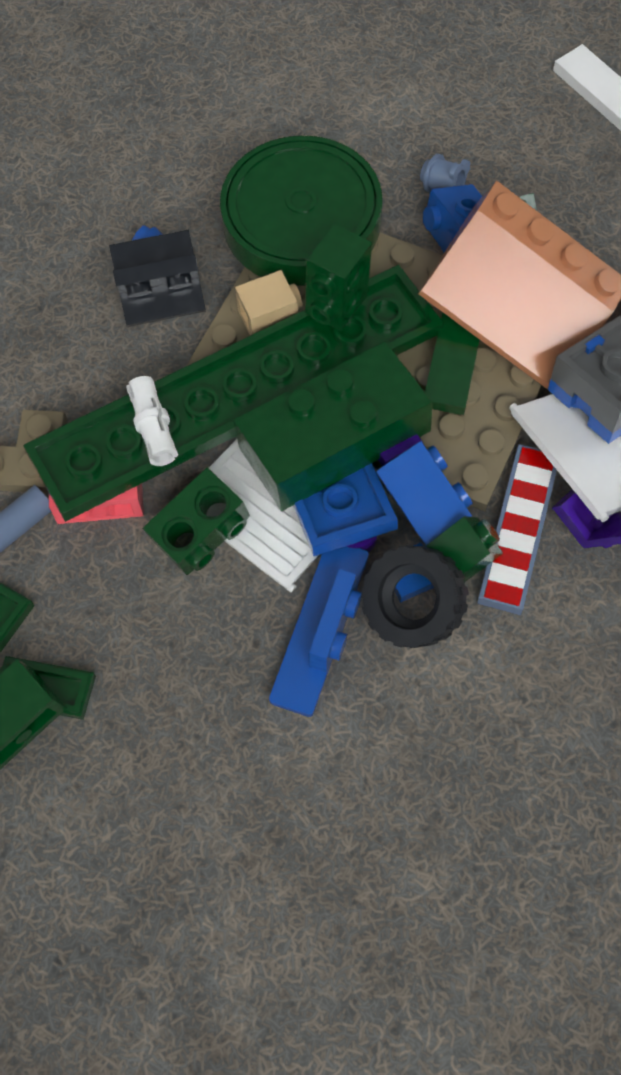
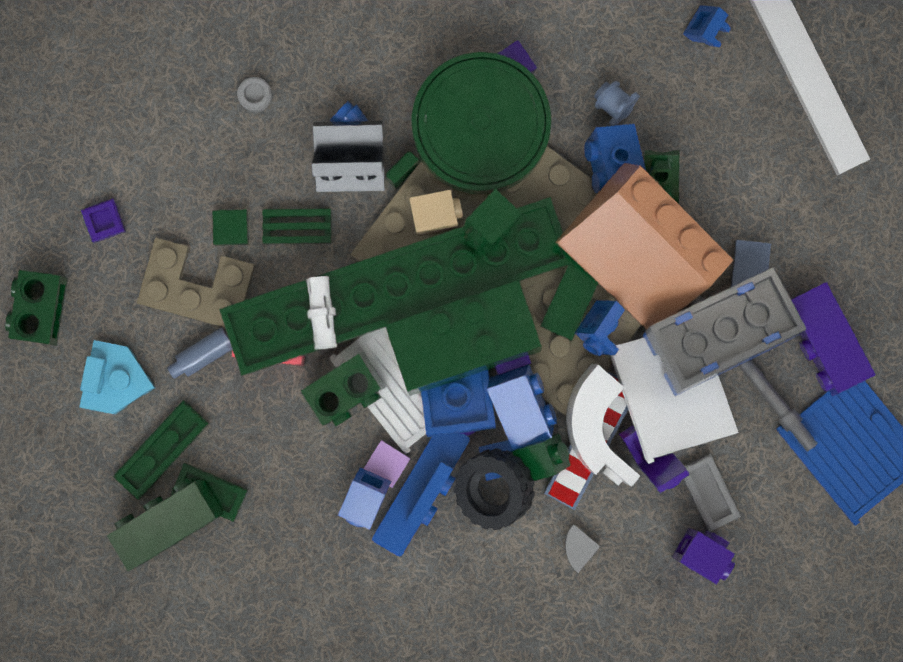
camera: 15 degrees right, 20 degrees up
none -> dark green tile [212,209,249,246]
none -> light grey tile [237,77,272,112]
none -> dark green tile [262,209,332,245]
none -> brick [338,467,392,530]
none -> lavender tile [364,440,411,488]
none -> dark green tile [386,151,419,189]
none -> light grey tile [565,524,600,573]
none -> white arch [566,364,640,487]
none -> blue bracket [575,300,625,356]
none -> blue tile [683,5,731,47]

